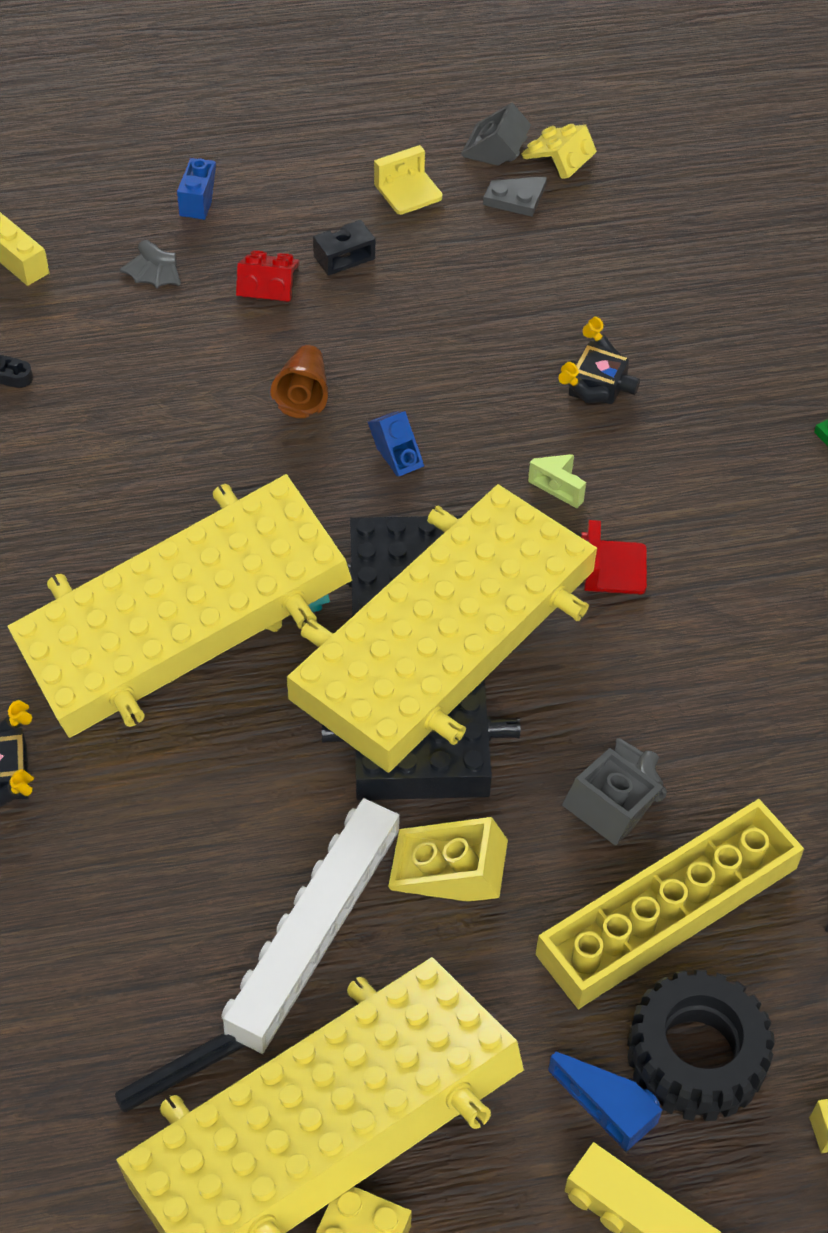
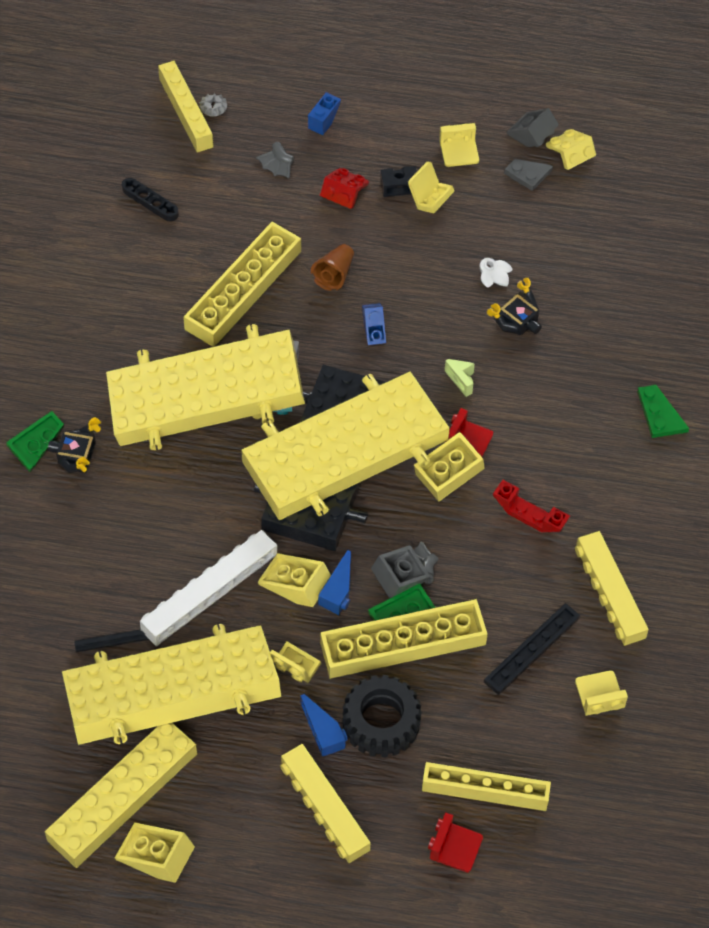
camera: 20 degrees right, 5 degrees up
none -> light yellow brick [184,222,301,347]
none -> light grey gear [199,93,227,116]
none -> light yellow bracket [270,641,321,683]
none -> blue slope [318,550,351,615]
none -> green wing [368,583,435,621]
none -> light yellow bracket [408,162,454,213]
none -> light yellow brick [414,432,485,502]
none -> white plate [479,258,512,288]
none -> red slope [493,480,570,532]

